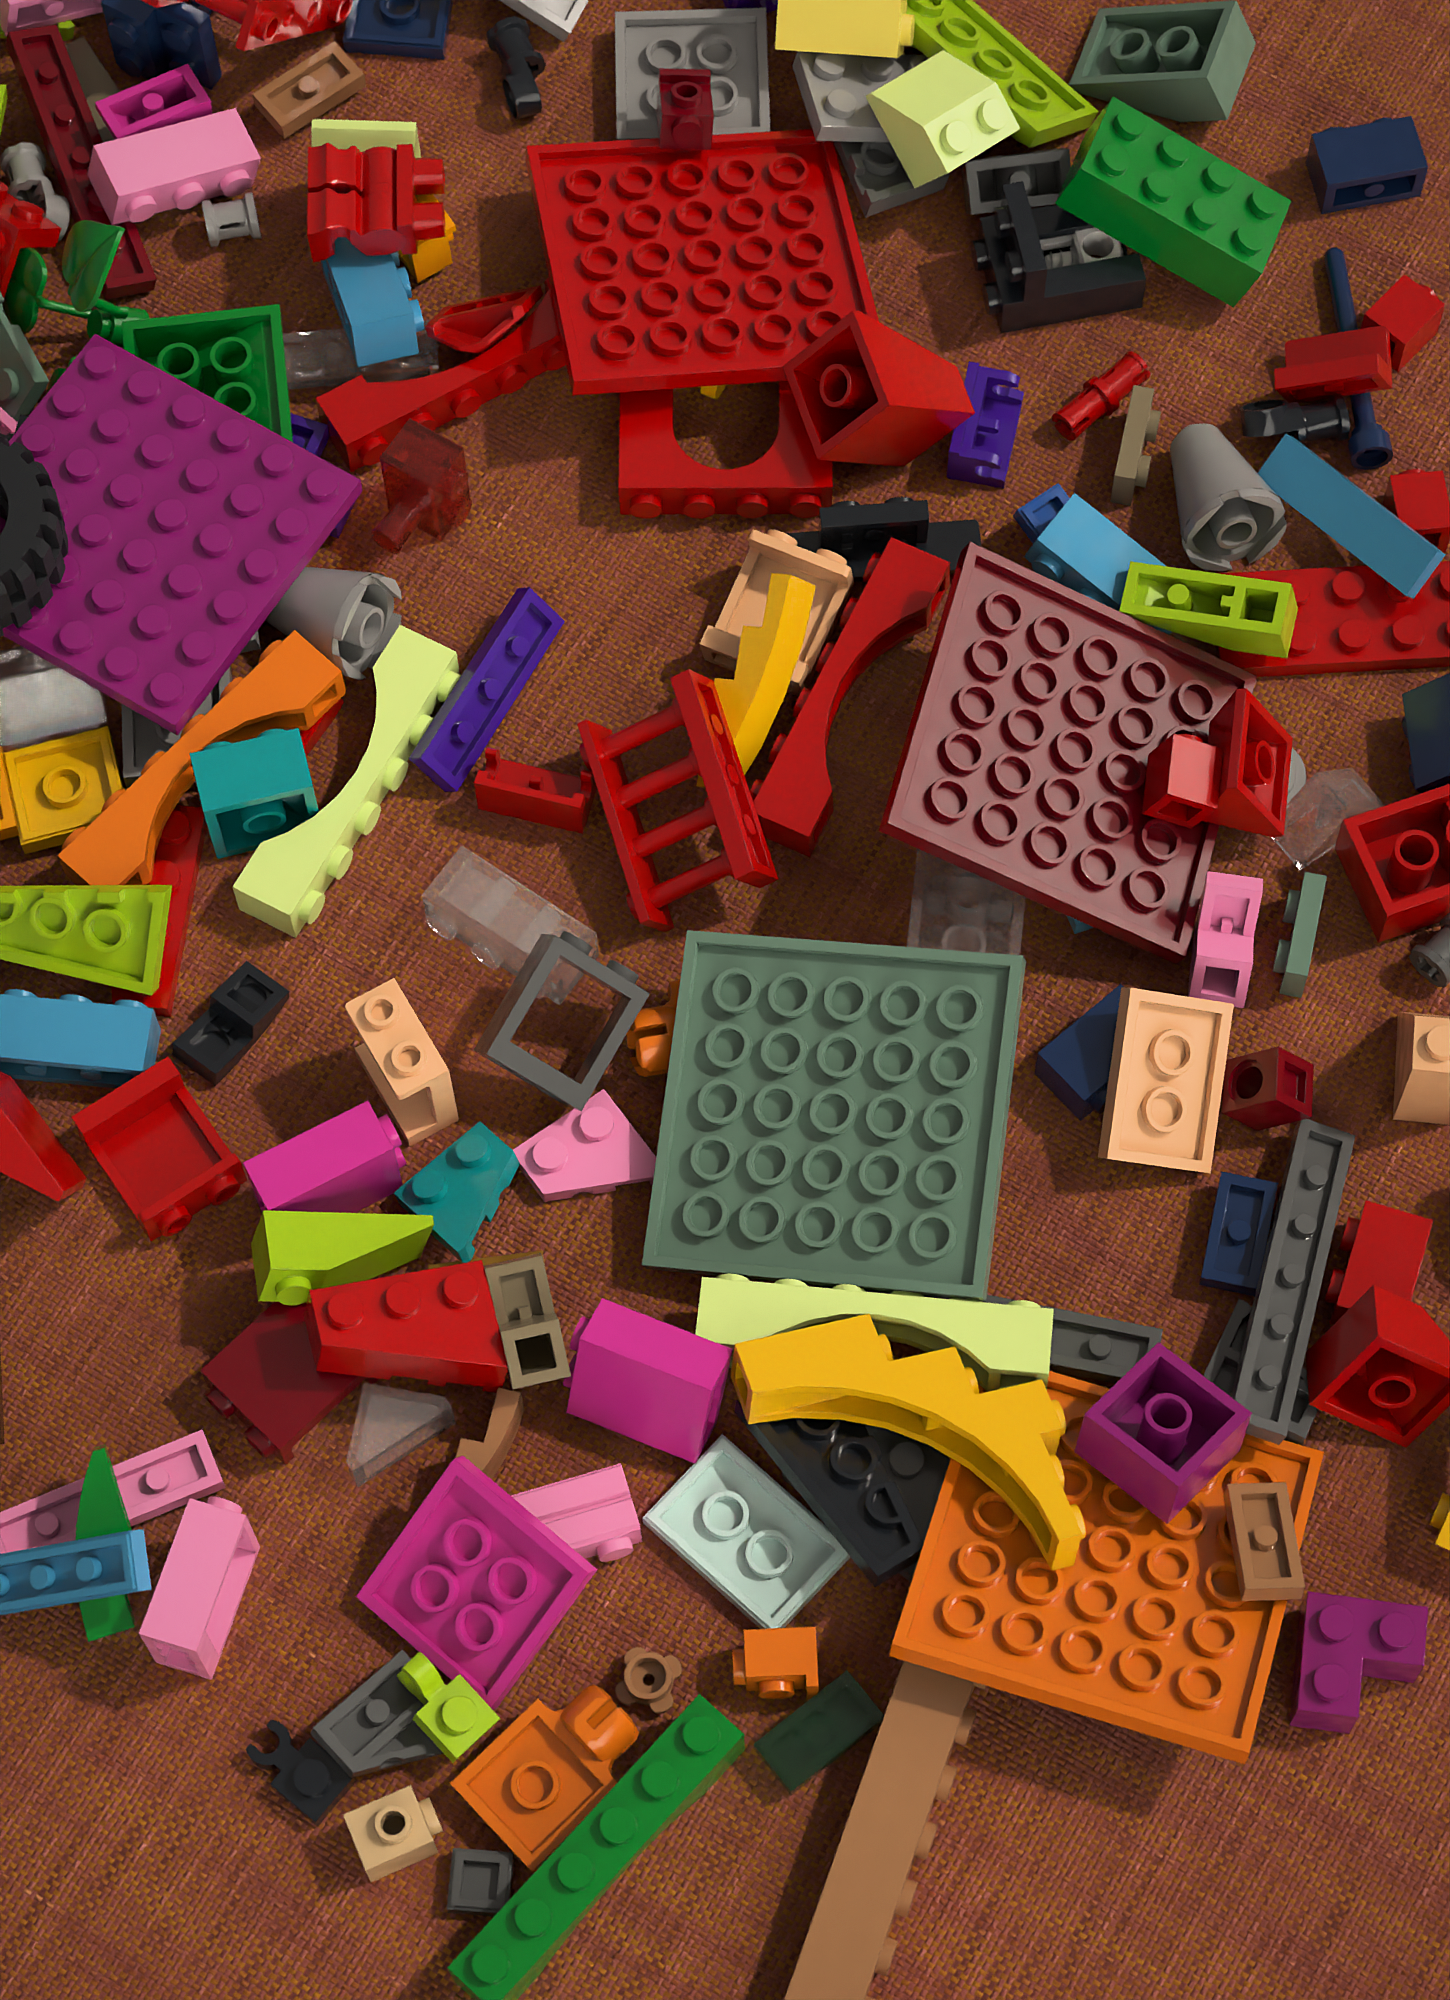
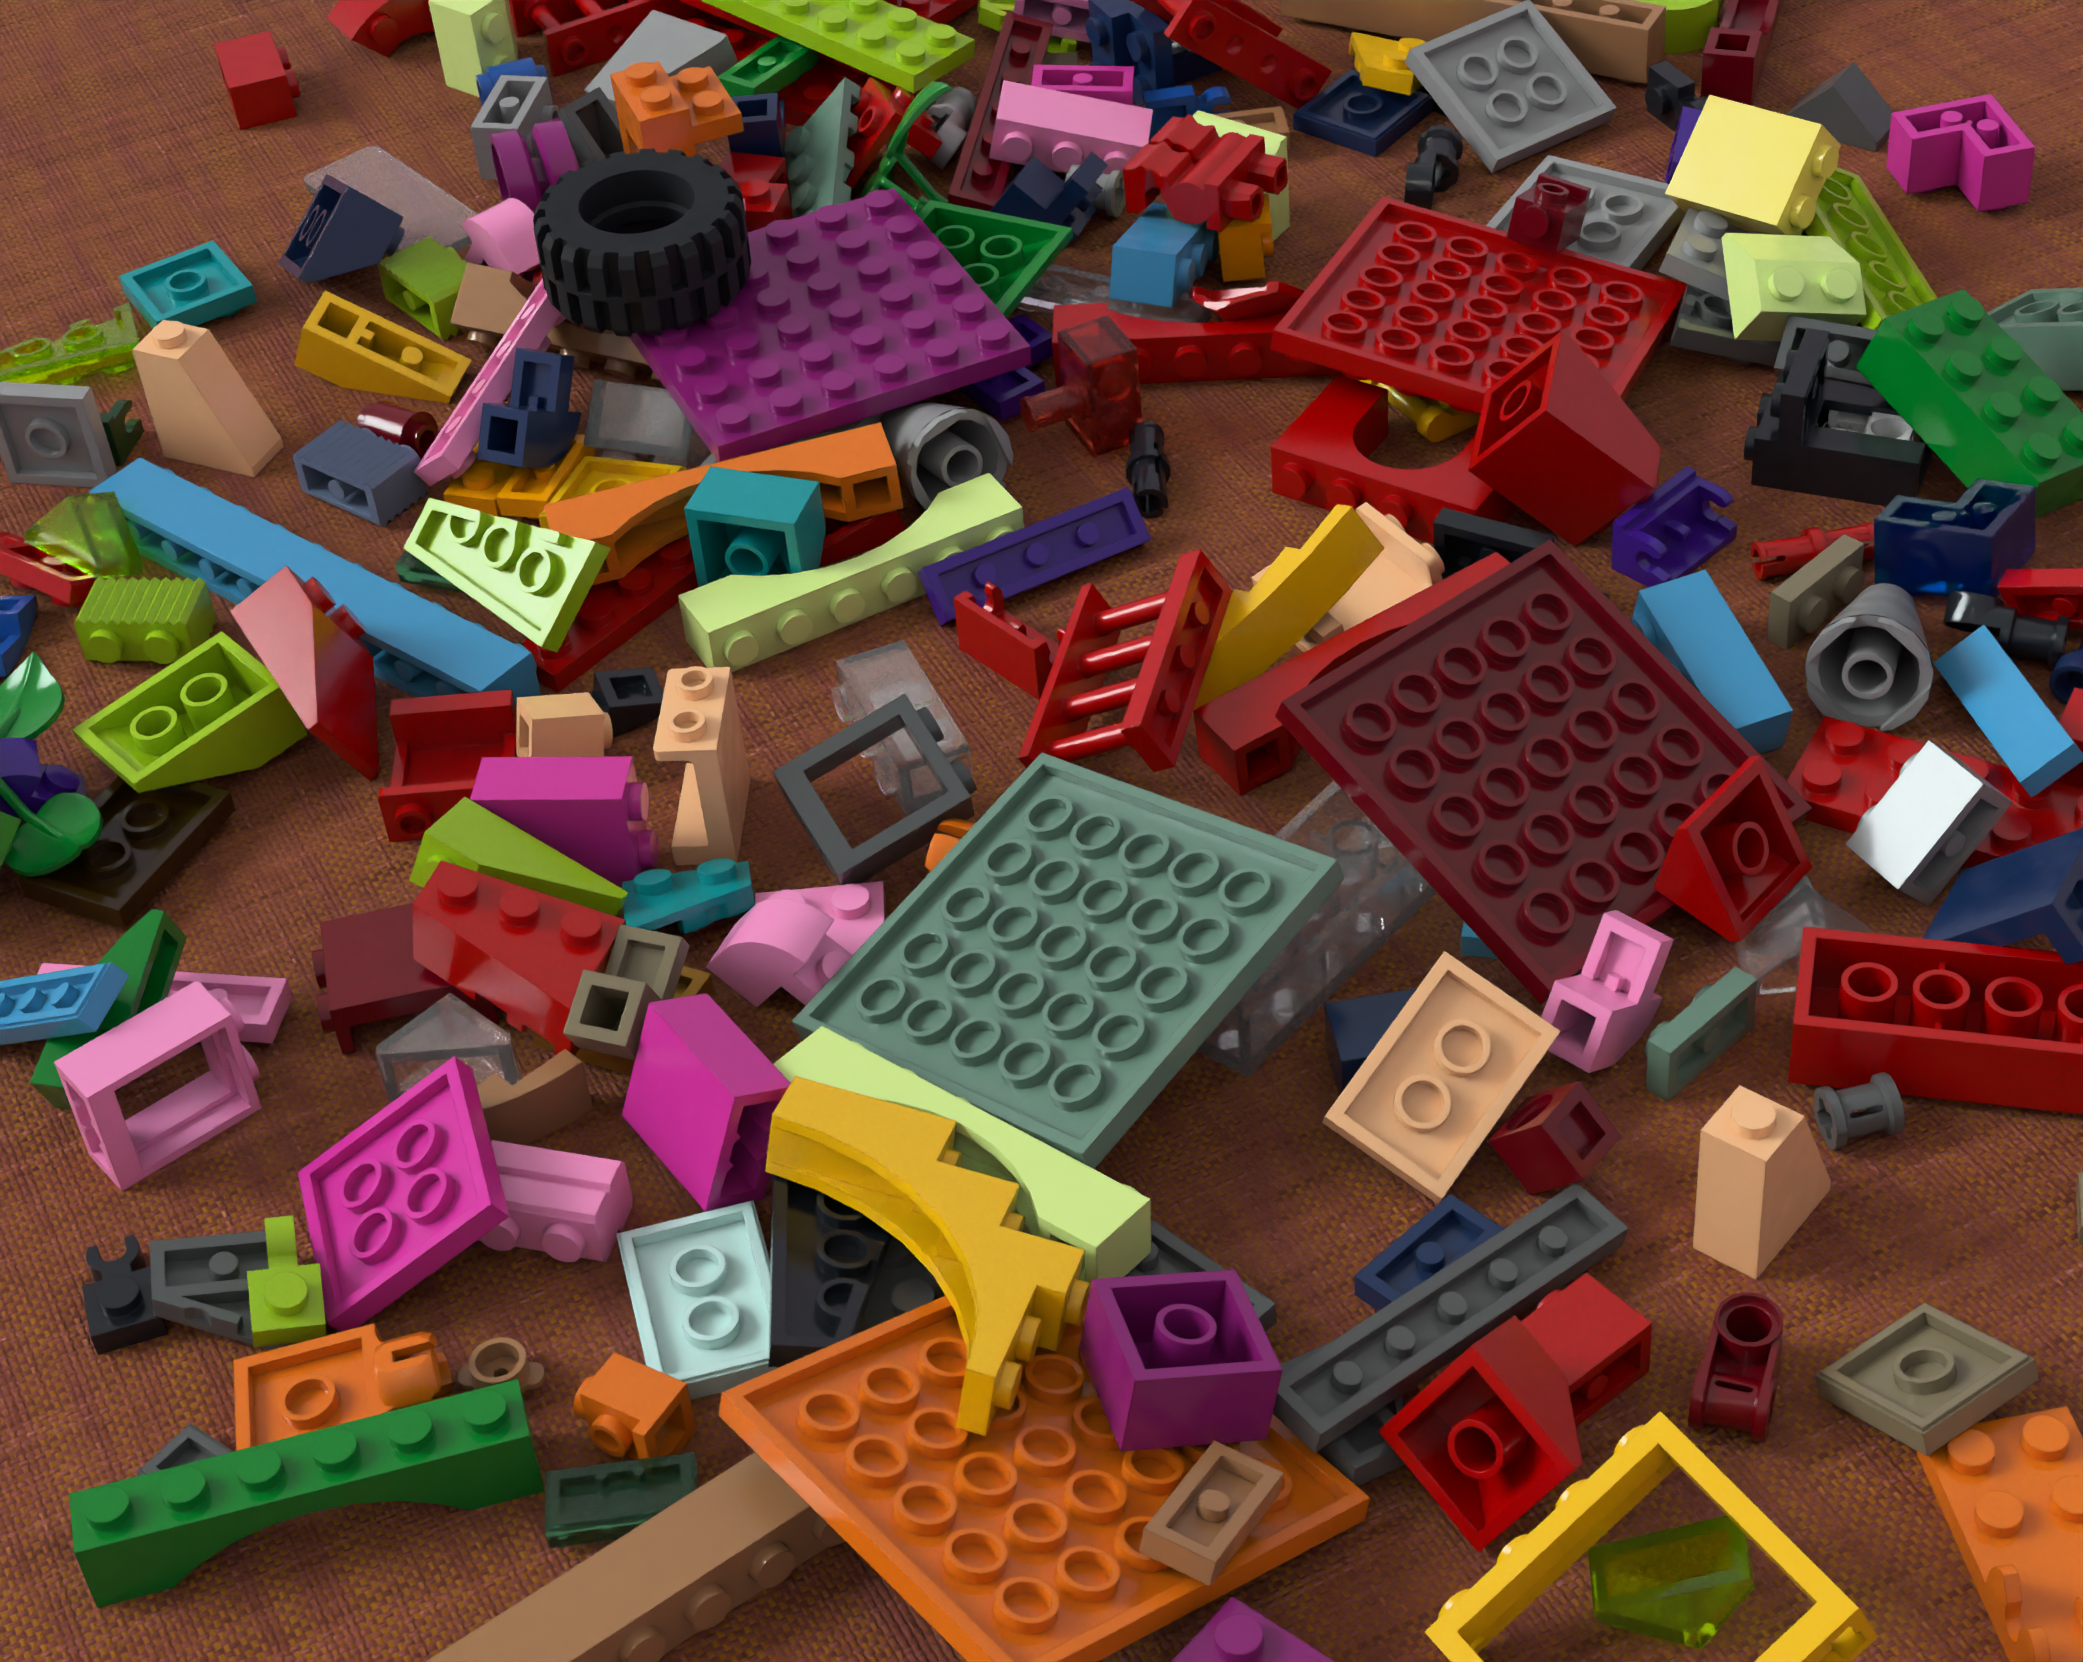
camera: 35 degrees right, 25 degrees down
tan brick [343,1785,443,1882] -> none
lime slope [1119,561,1298,658] -> none
red brick [1142,733,1223,829] -> none
none -> light nougat brick [516,692,613,757]
none -> bright pink brick [706,898,852,1008]
none -> dark blue brick [989,152,1108,244]
none -> black pin [1126,421,1171,519]
none -> blue plate [1142,84,1231,144]
none -> brick [1845,740,2013,906]
none -> clear blue brick [1874,479,2036,598]

